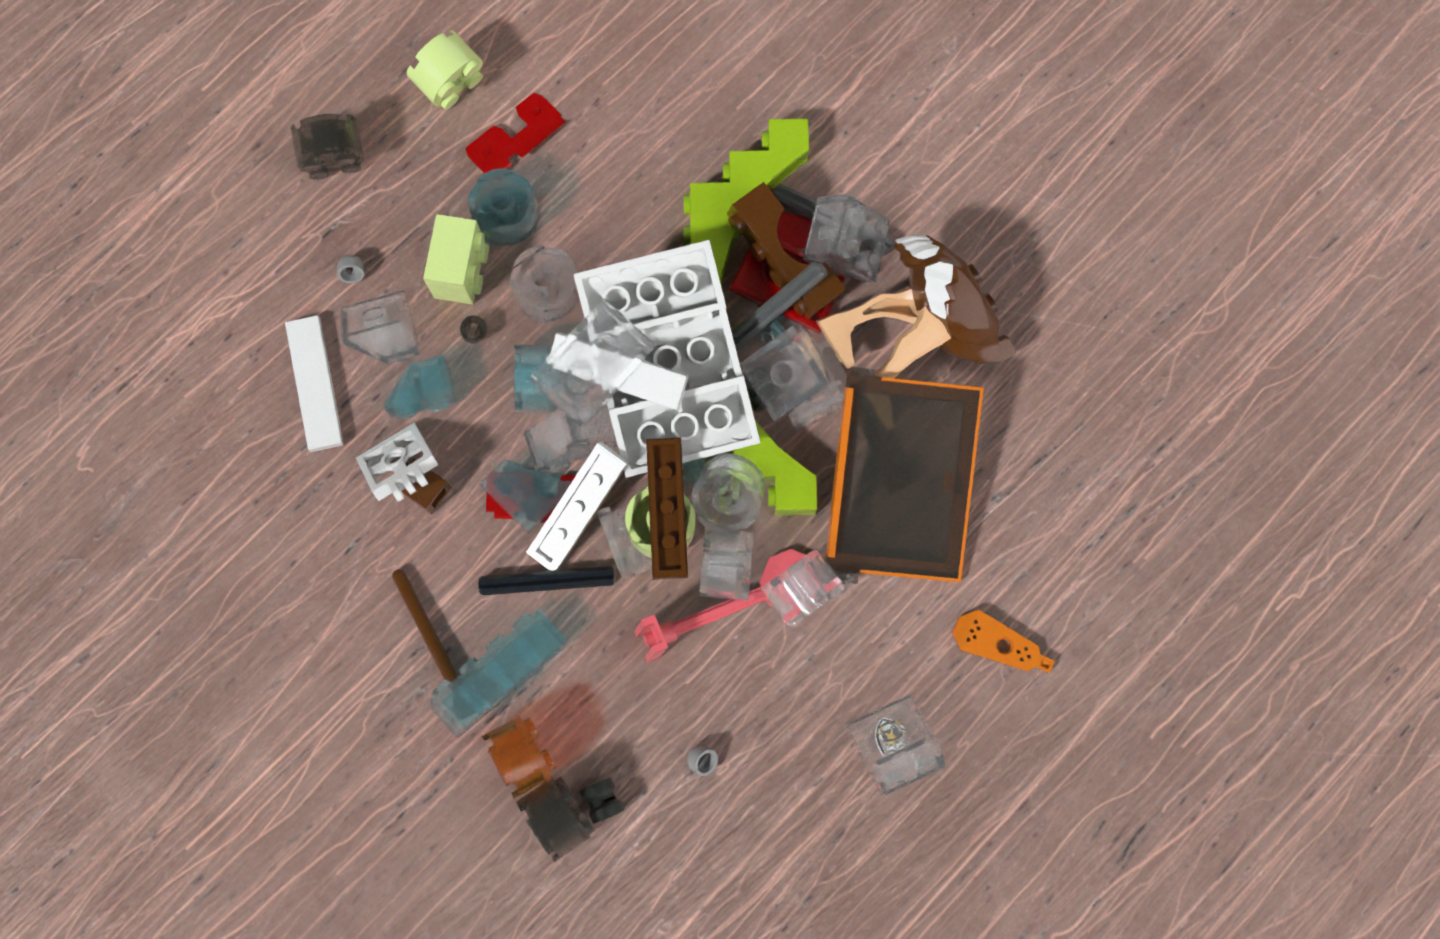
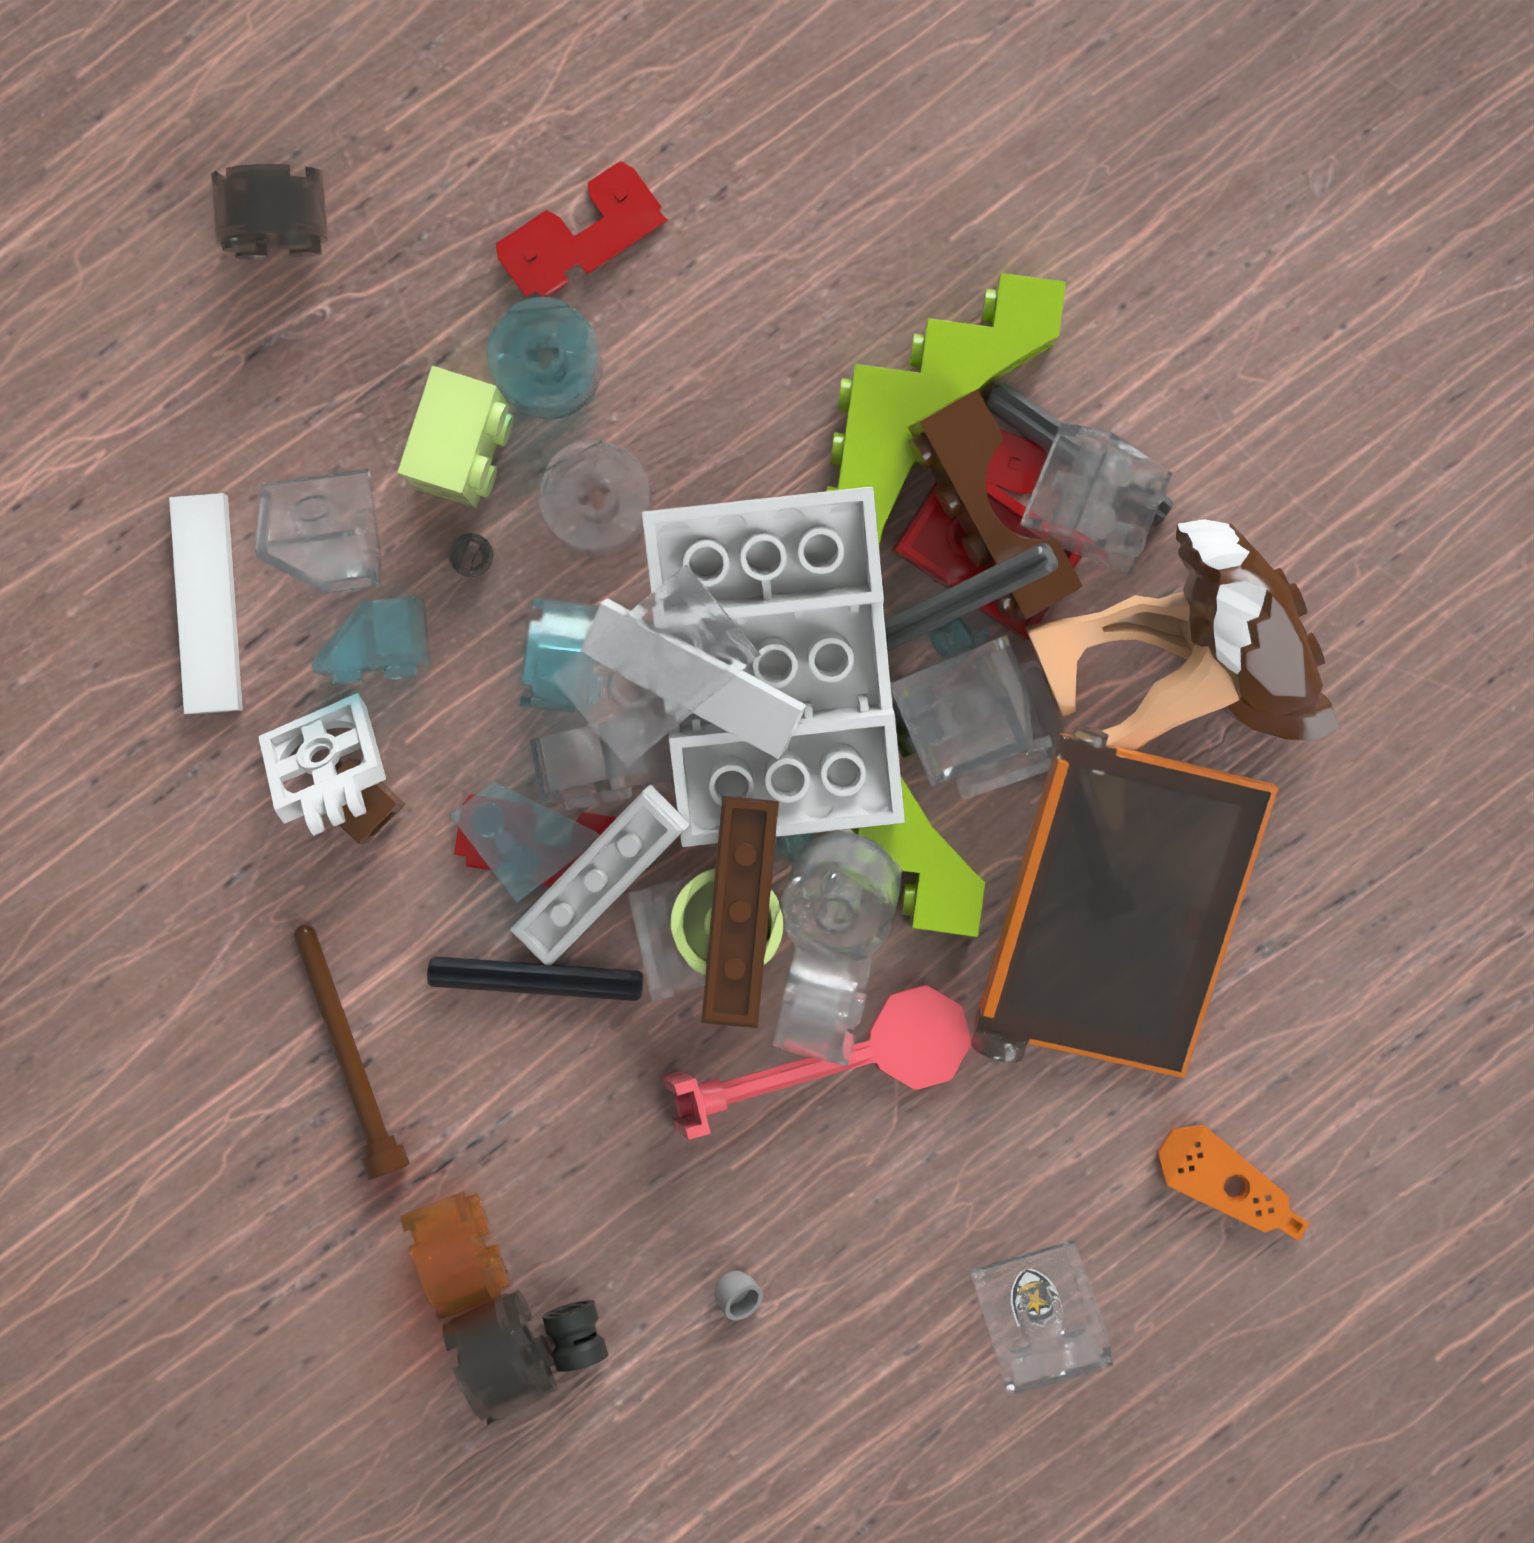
camera: 10 degrees right, 10 degrees up
light grey hinge [337,254,364,283] -> none
yellowish green brick [407,30,483,110] -> none
clear light blue brick [430,609,567,738] -> none
clear brick [761,548,845,629] -> none

